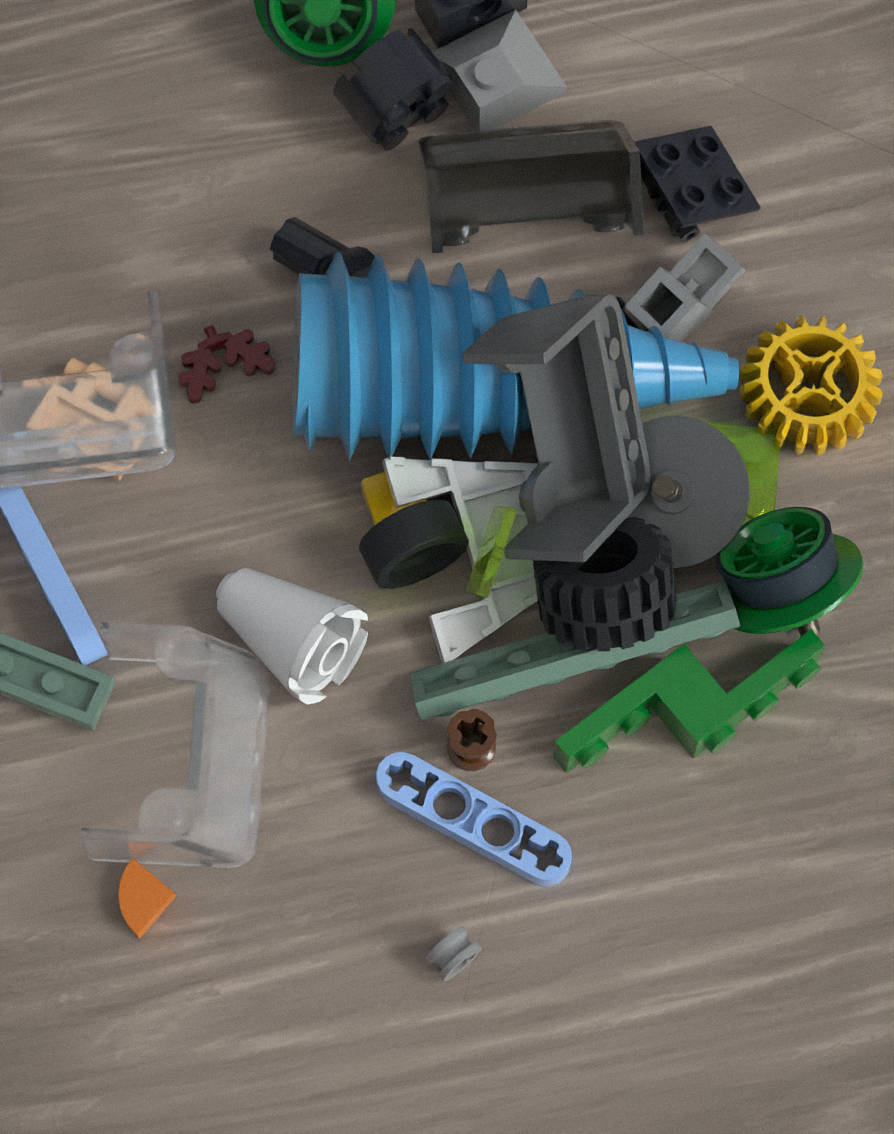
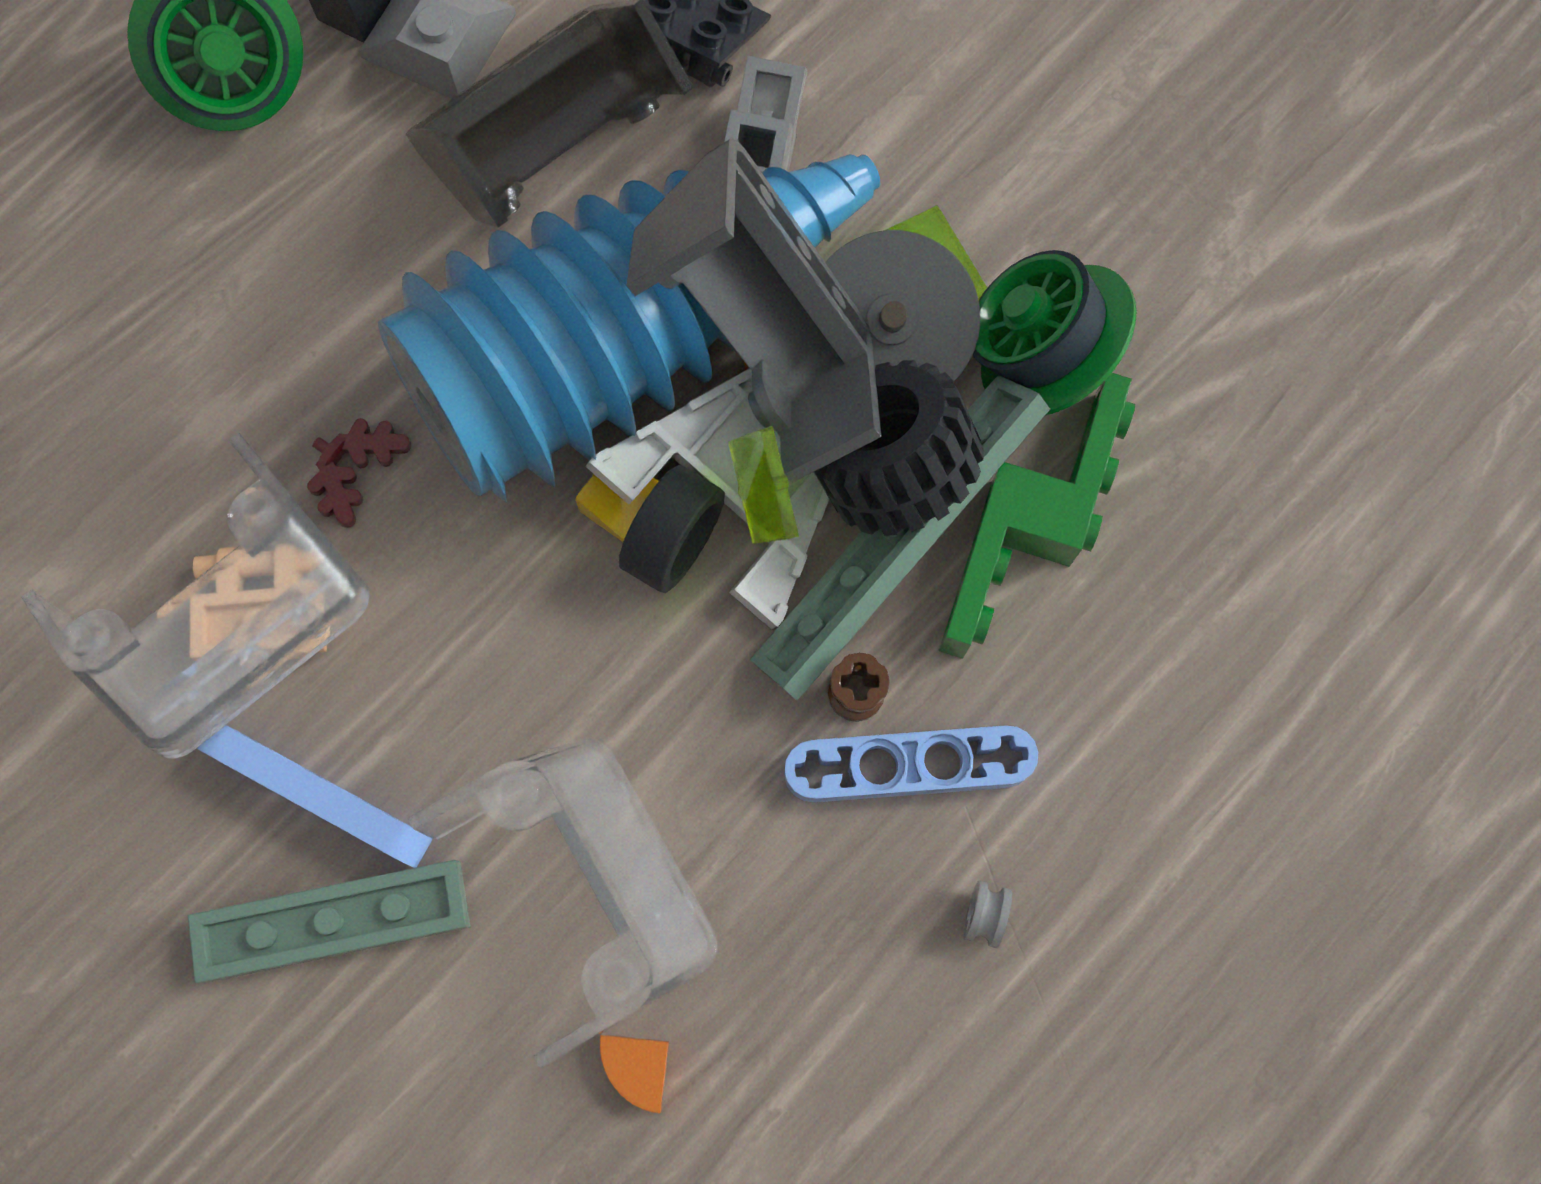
camera: 35 degrees left, 5 degrees up
white cone [216,568,368,705] -> none
black piece [269,217,375,278] -> none
black brick [333,28,453,151] -> none
yellow gear [739,314,883,456] -> none

